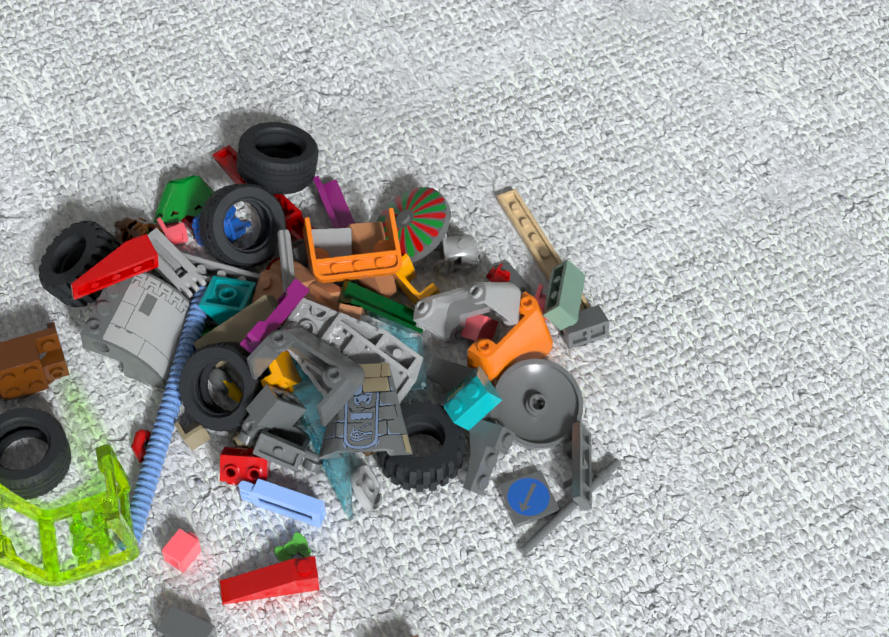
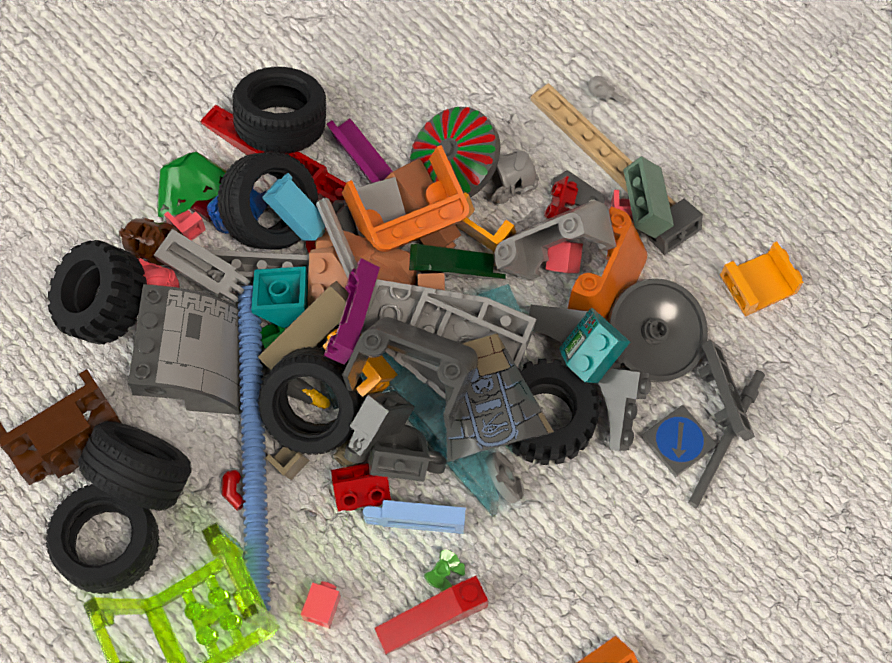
camera: 15 degrees left, 10 degrees up
red slope [71,234,159,300] -> none
none -> black tyre [78,421,192,511]
none -> medium azure brick [262,173,325,241]
none -> light grey piece [588,76,627,104]
none -> light orange panel [720,242,804,317]

